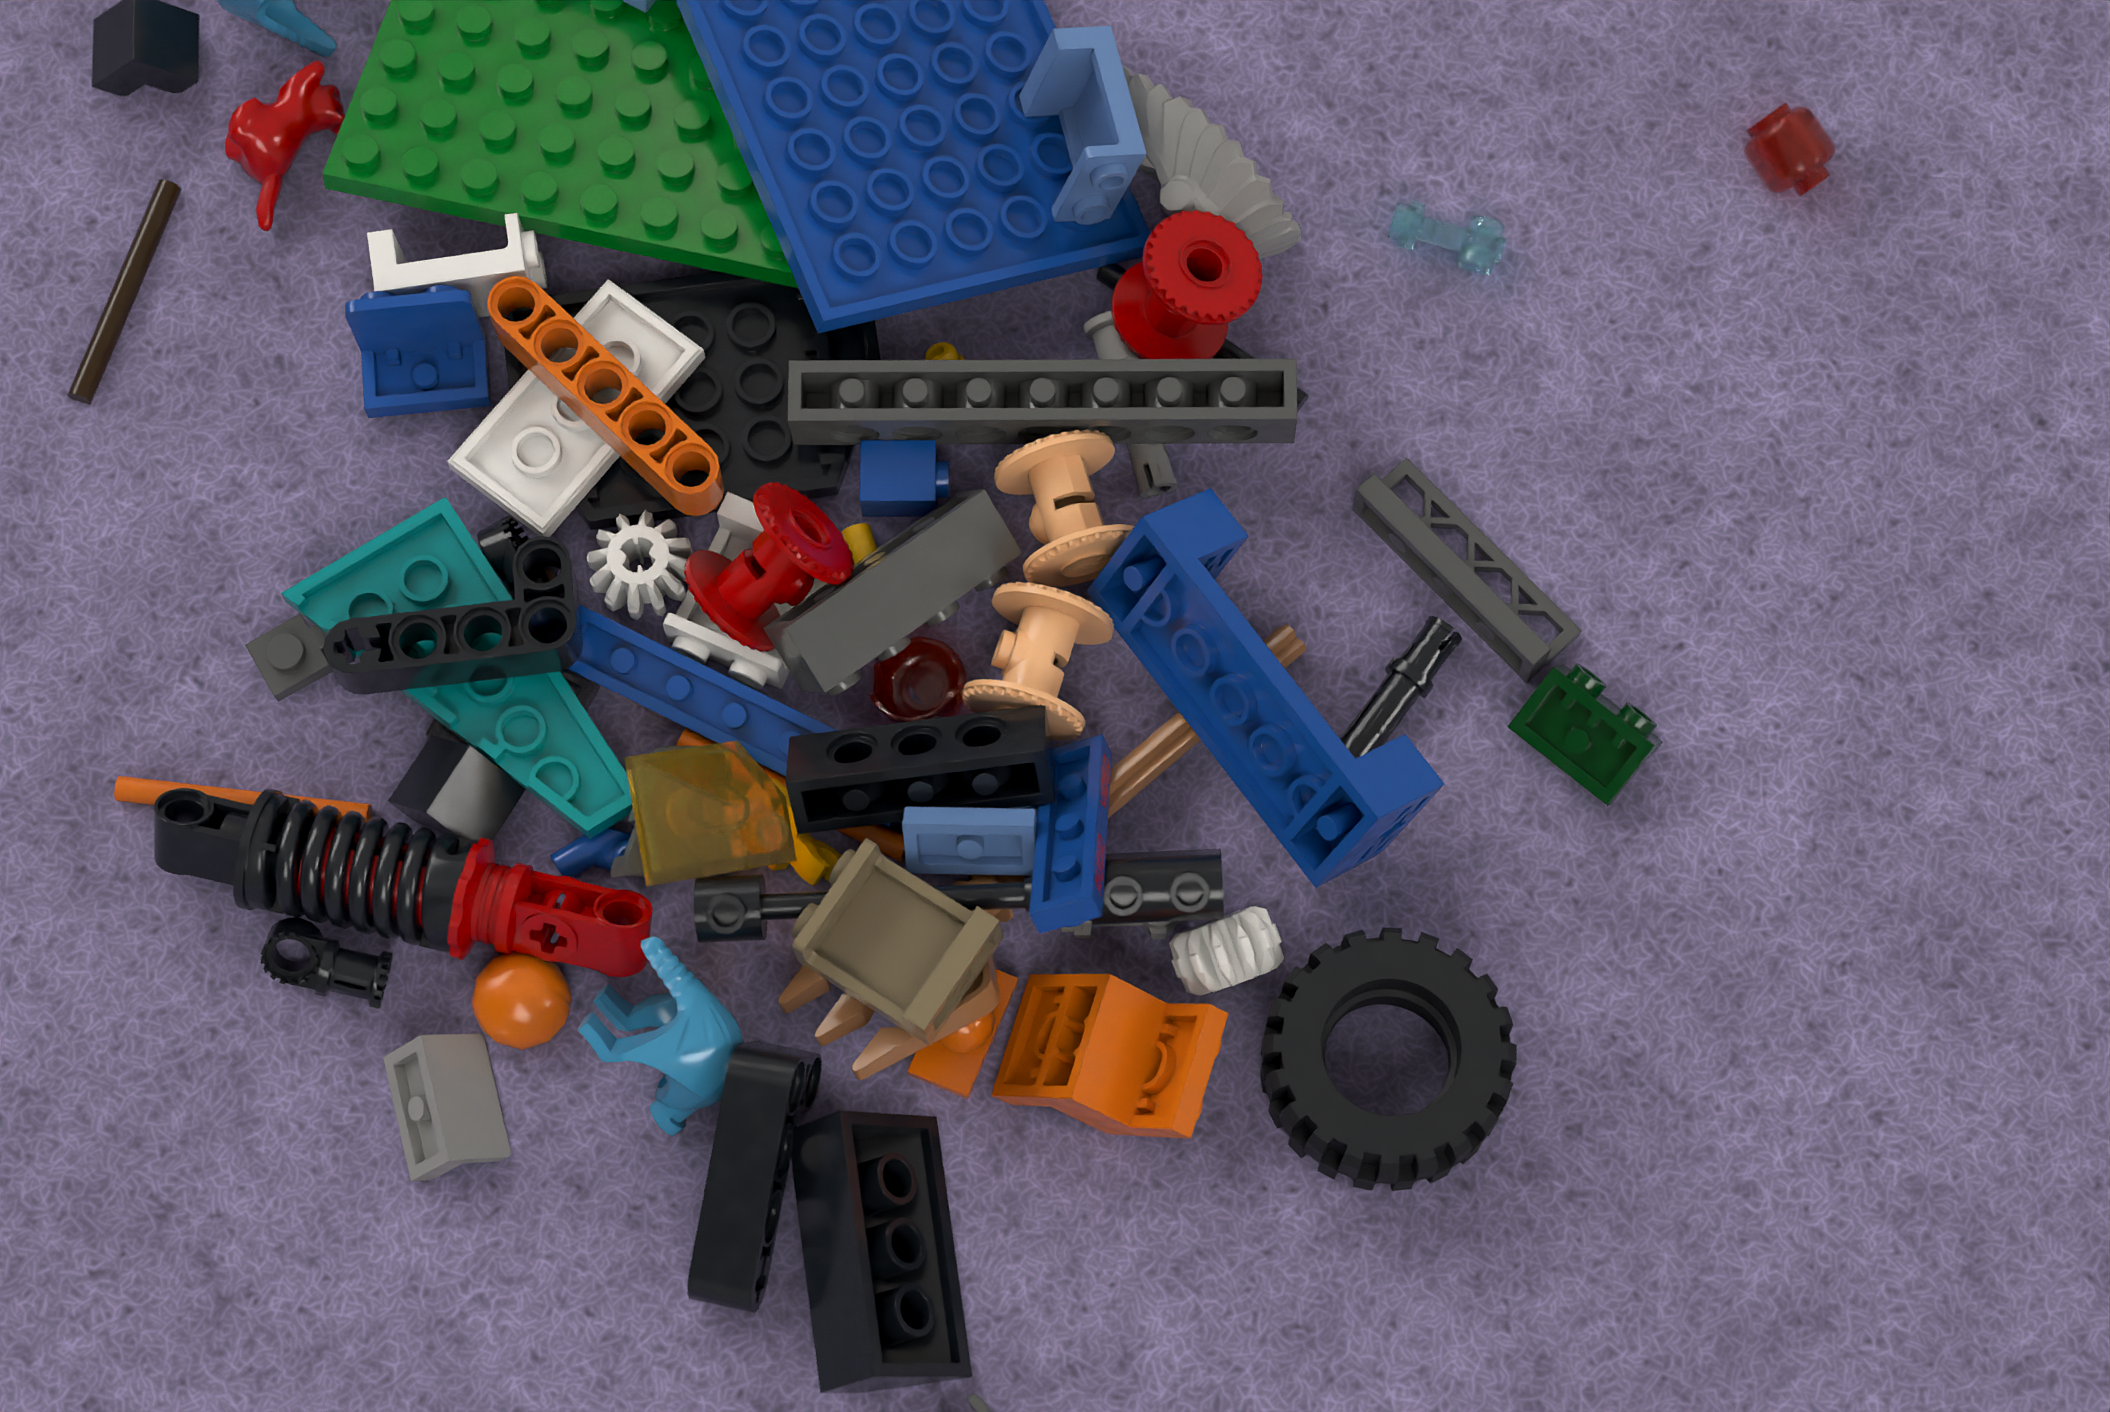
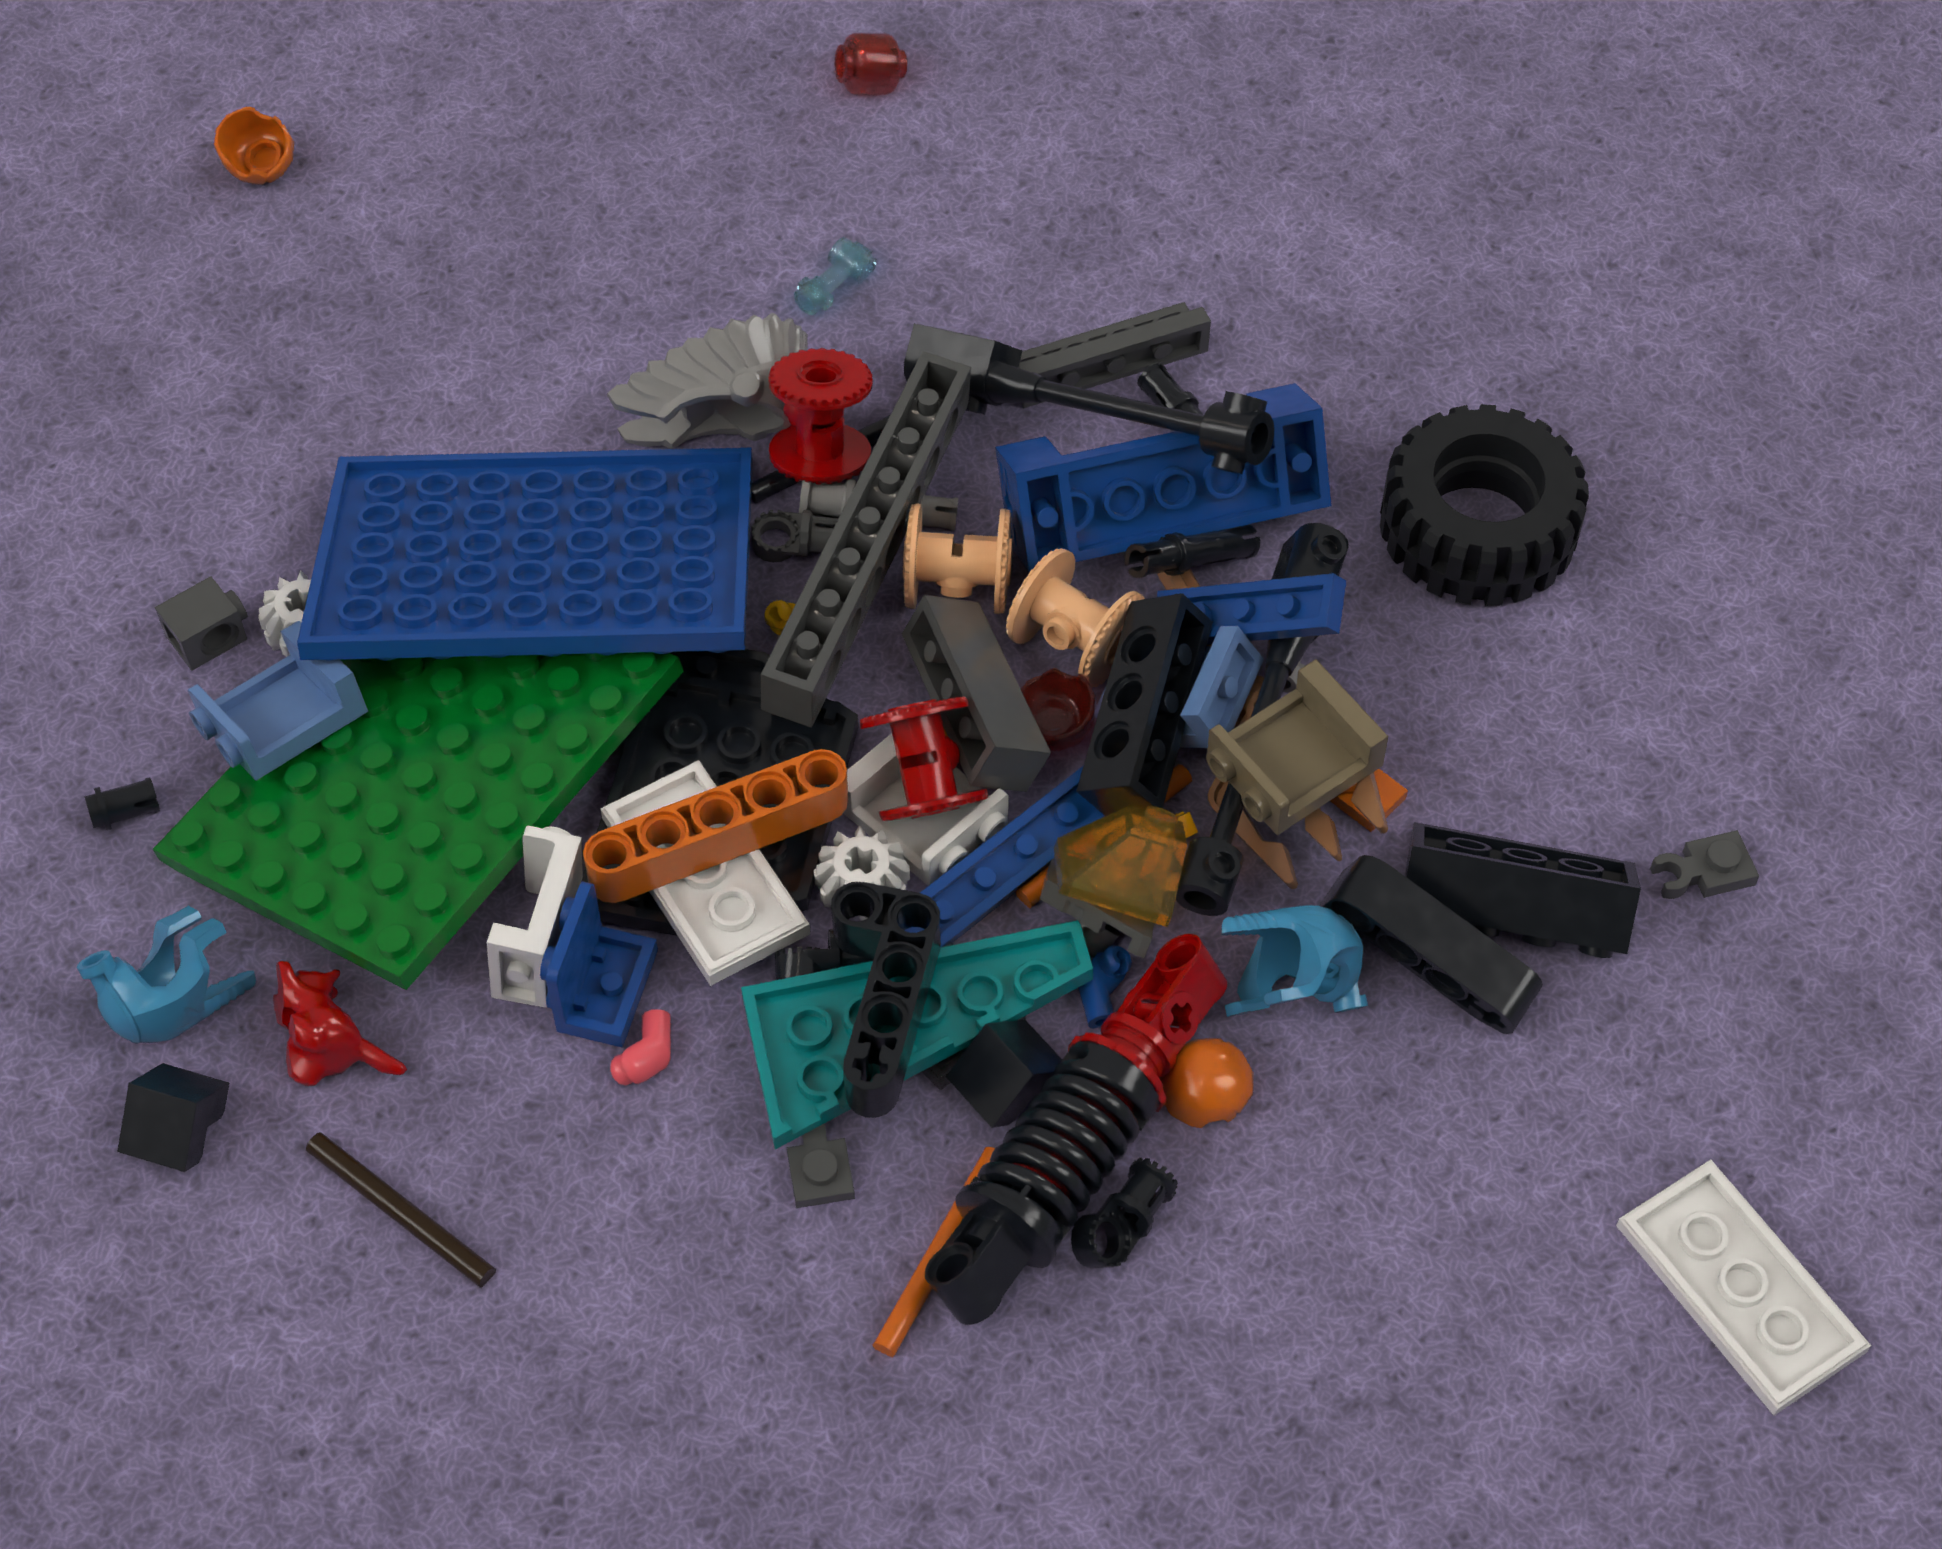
camera: 70 degrees left, 15 degrees down
light grey panel [383,1033,511,1182] -> none
blue brick [860,440,949,517] -> none
orange bracket [991,974,1229,1139] -> none
medium blue panel [1019,26,1147,225] -> none
white gear [1169,906,1284,996] -> none
dark green bracket [1507,663,1663,806] -> none
none -> coral arm [610,1009,671,1086]
none -> dark grey connector [752,510,839,563]
none -> black bar [904,323,1274,475]
none -> black pin [1124,525,1260,578]

